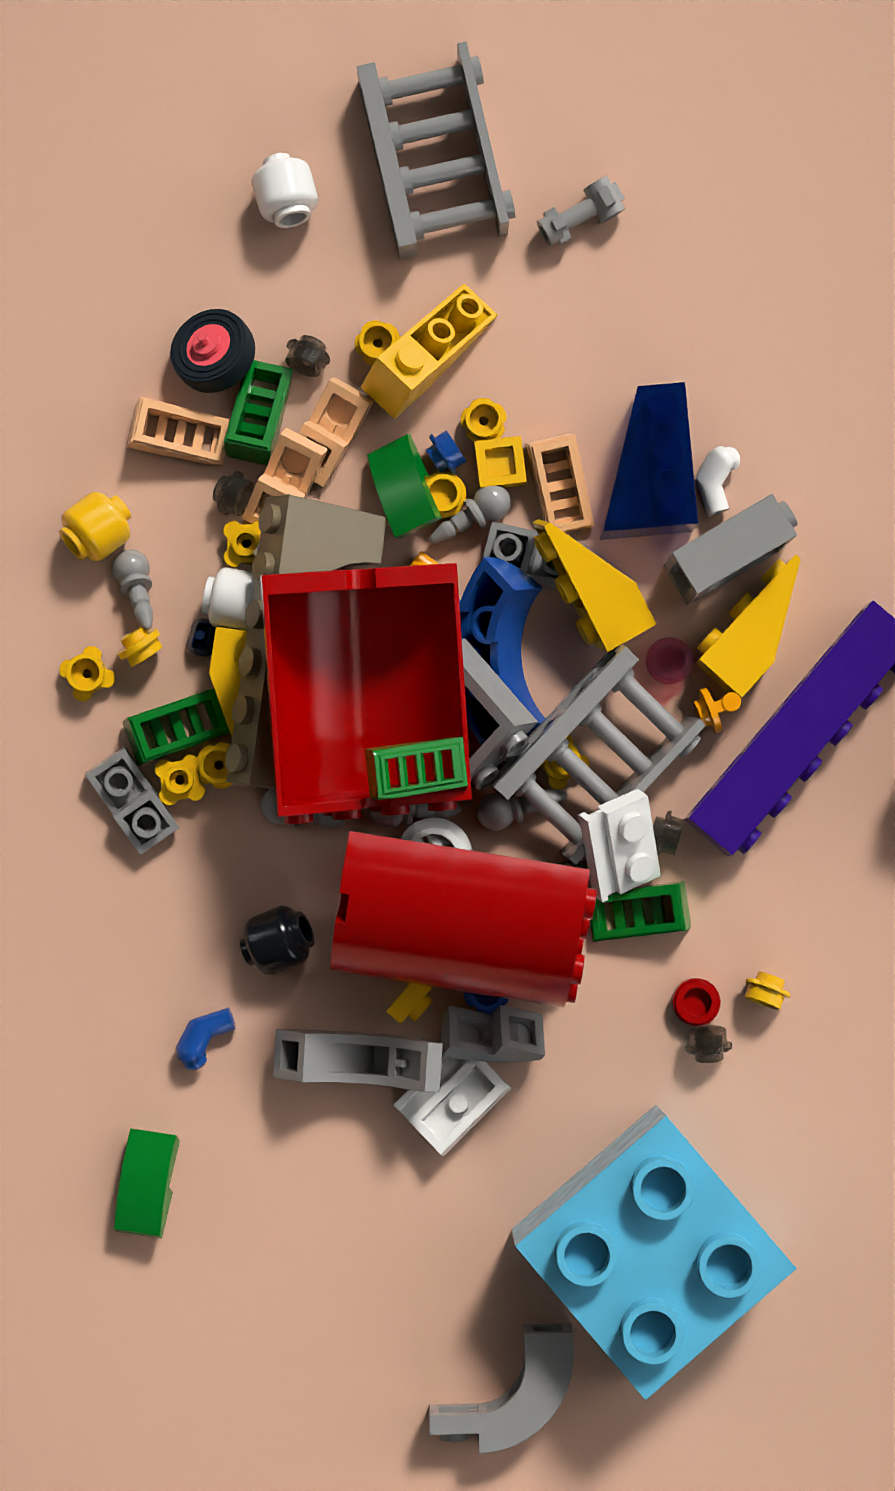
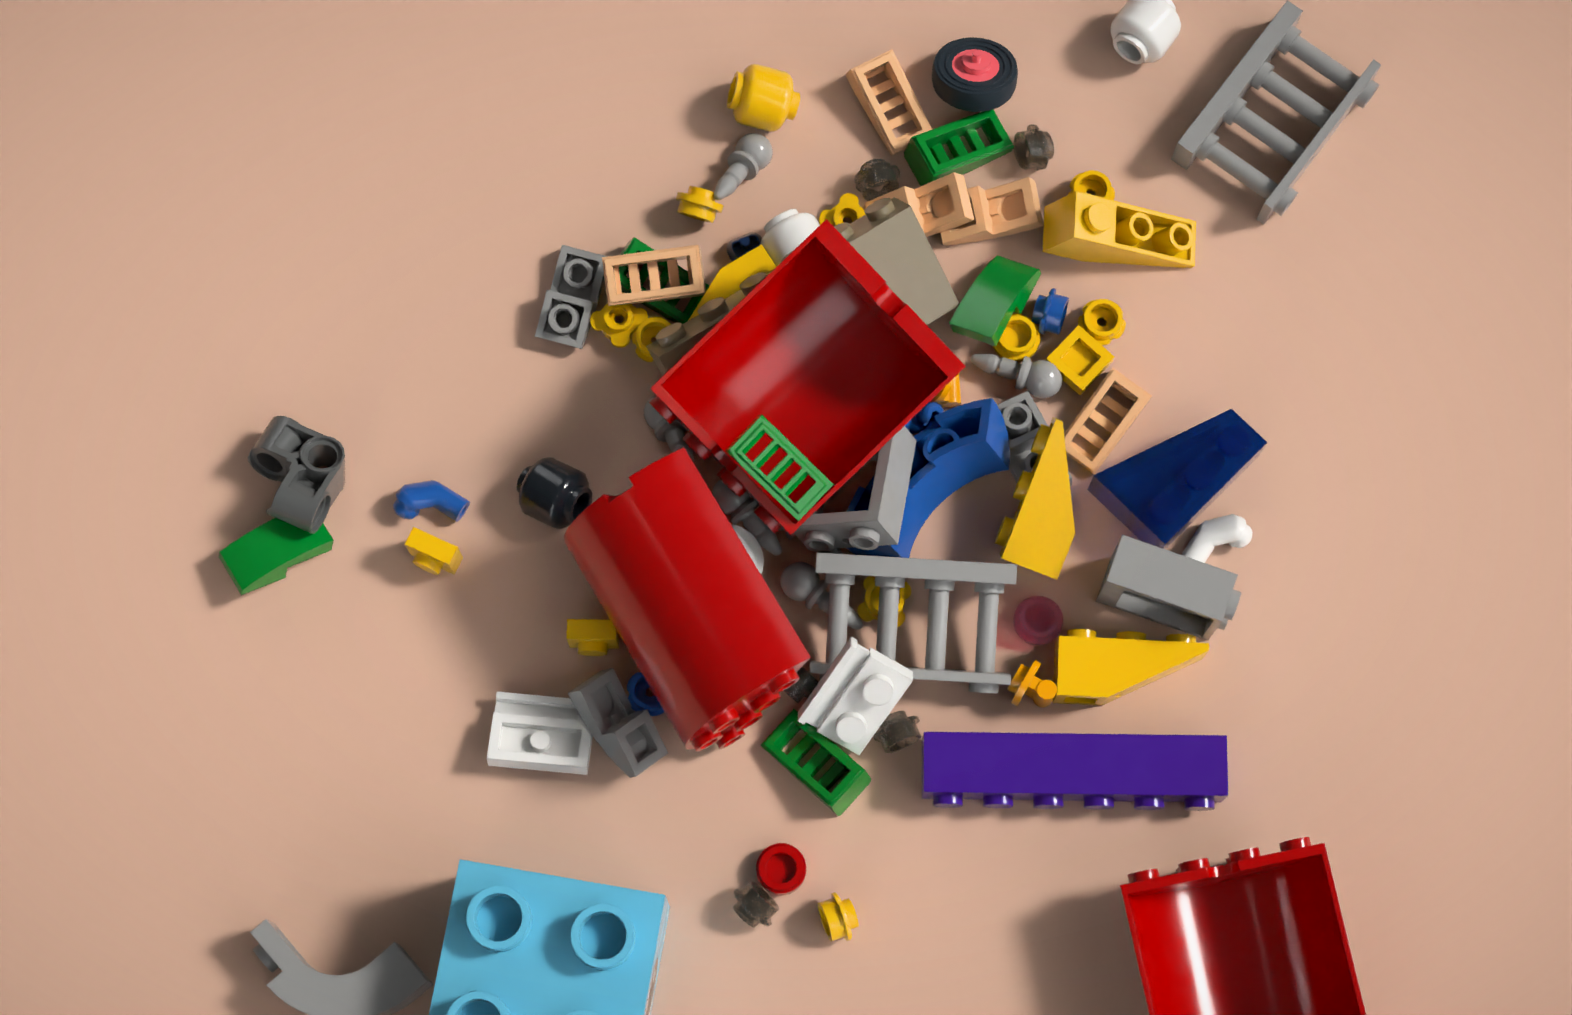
camera: 50 degrees right, 10 degrees down
yellow plate [59,646,115,702] -> none
light grey arch [273,1029,443,1092] -> none
light grey bar [537,176,625,246] -> none
none -> dark grey piece [248,416,345,534]
none -> yellow plate [405,527,463,575]
none -> light nougat slope [602,245,706,306]

